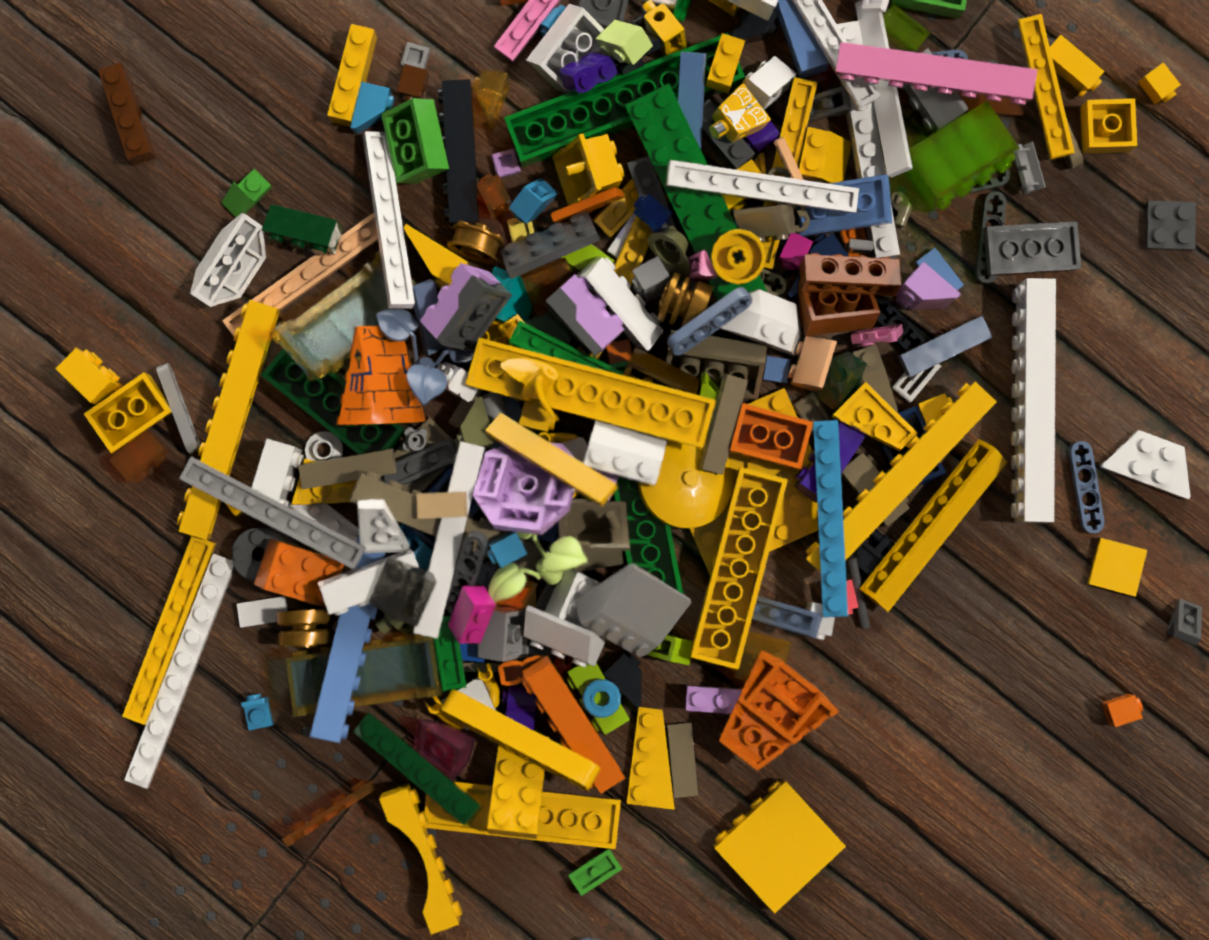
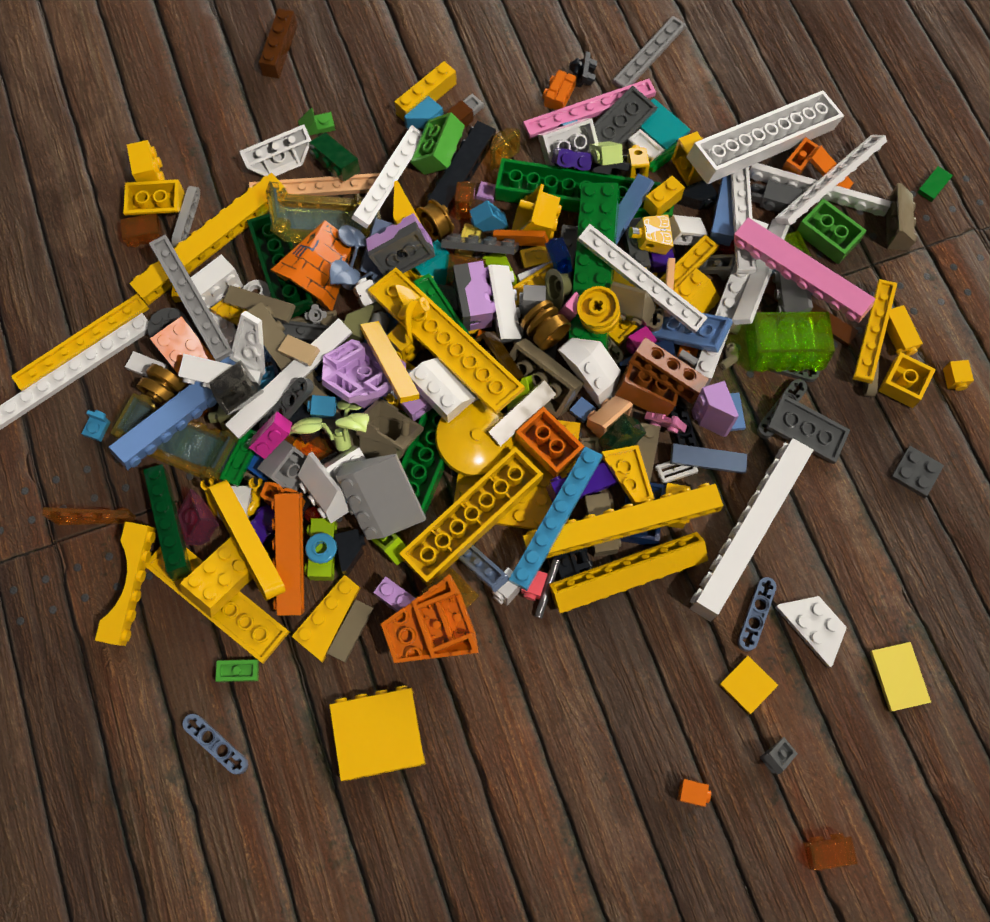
camera: 35 degrees right, 15 degrees down
sand blue beam [667,287,753,355] -> none
light grey hinge [1011,142,1046,195] -> none

